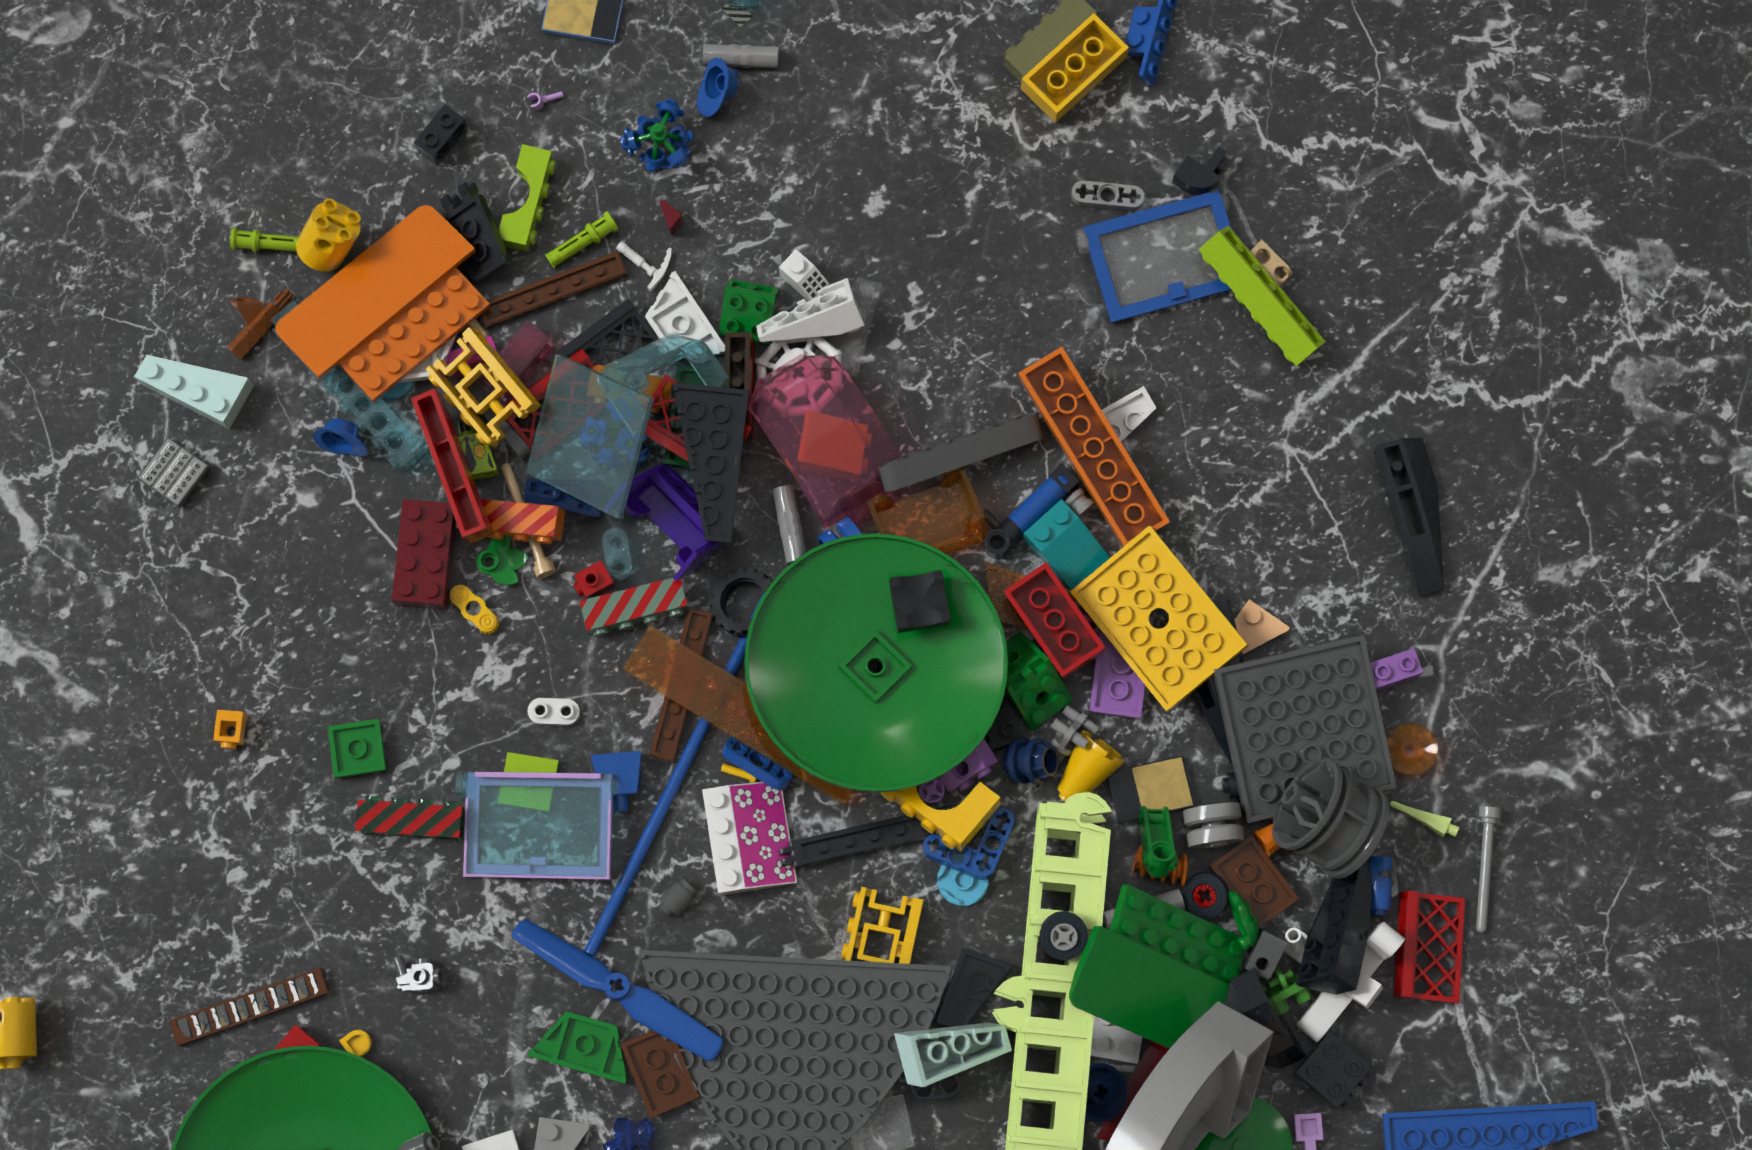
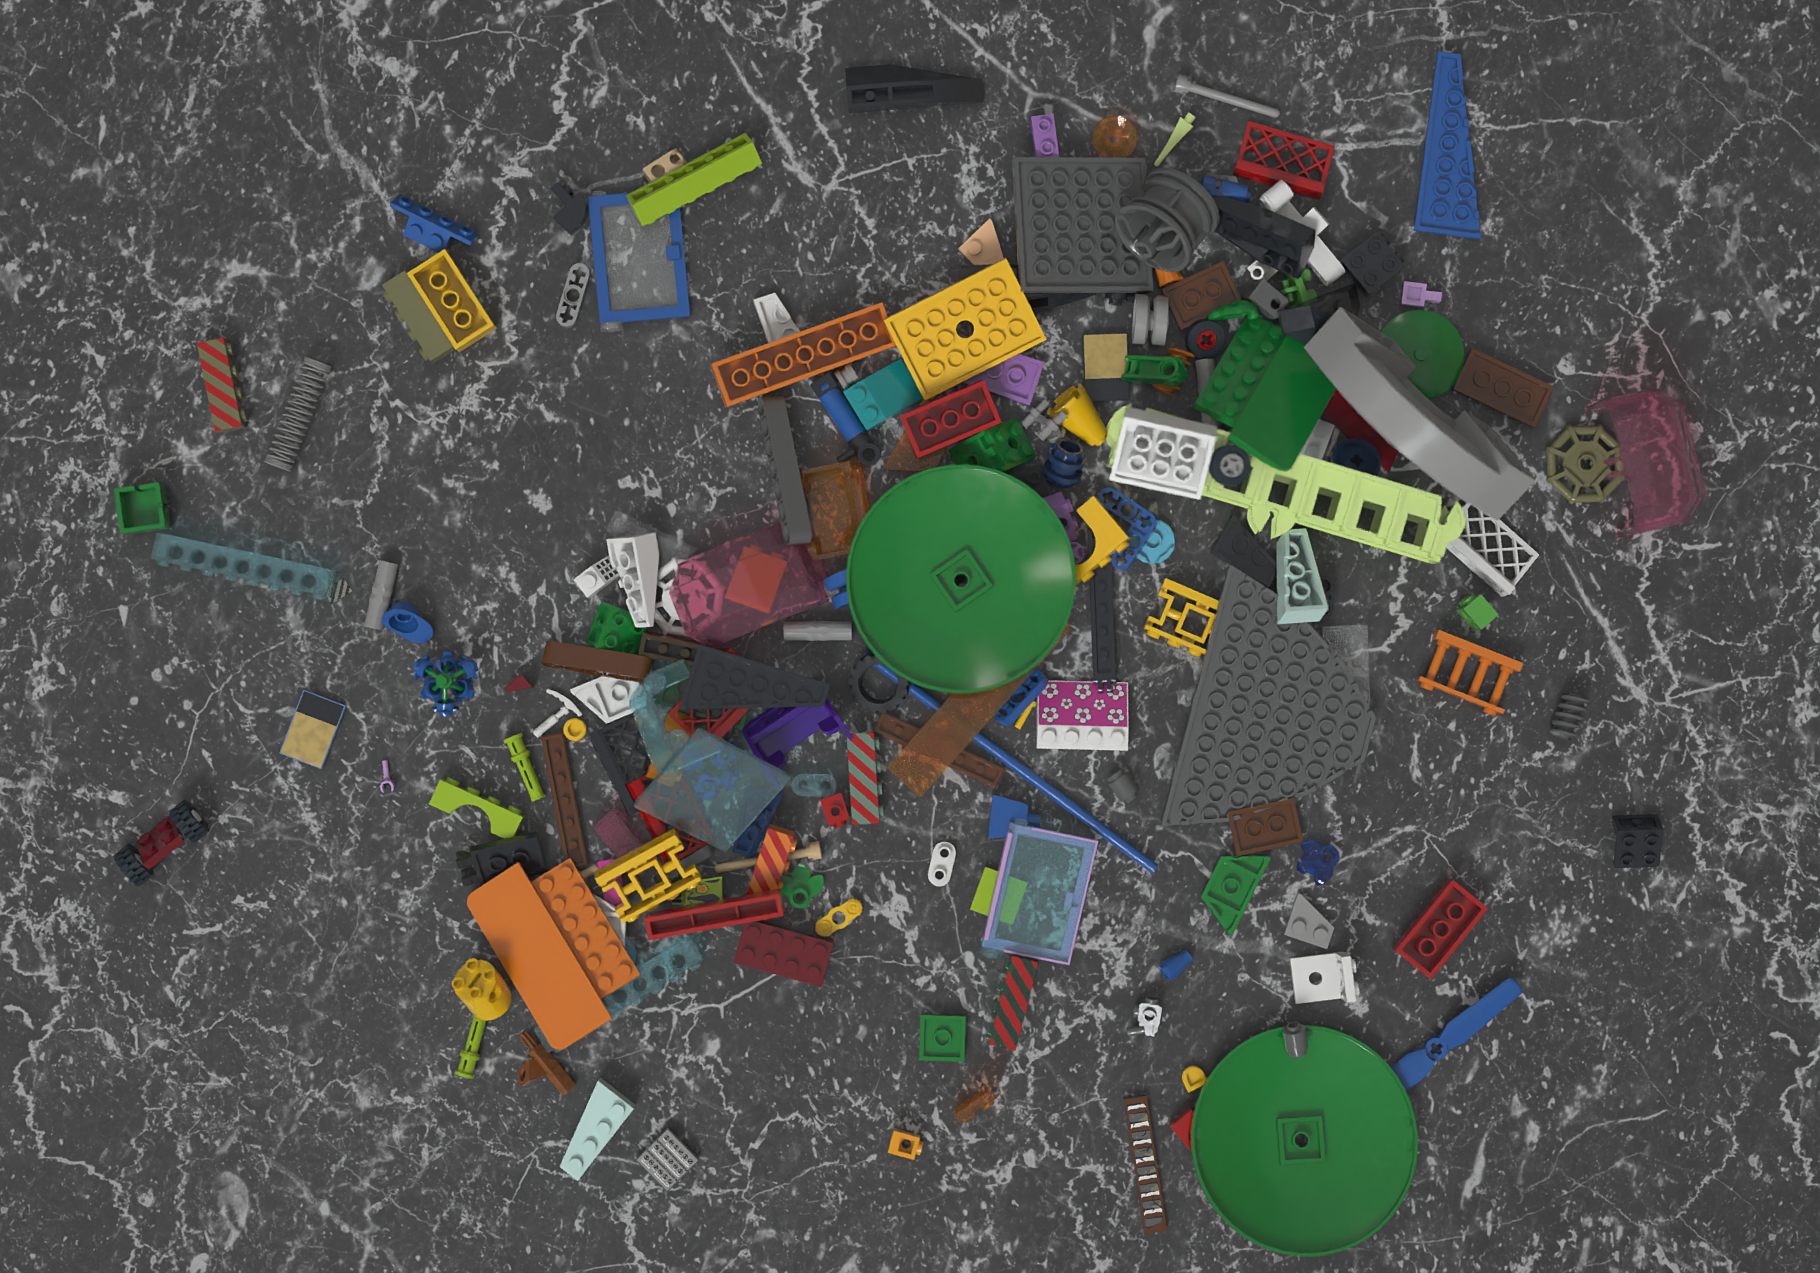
camera: 80 degrees left, 10 degrees up
blue piece [313,418,368,456] -> none
black brick [413,104,468,166] -> none
blue piece [512,919,724,1062] -> none
black brick [889,570,951,633] -> none
none -> reddish brown beam [541,641,653,683]
none -> yellow tile [563,718,587,741]
none -> clear orange plate [953,1085,997,1123]
none -> white slope [1110,407,1217,499]
none -> blue cone [1158,950,1193,981]

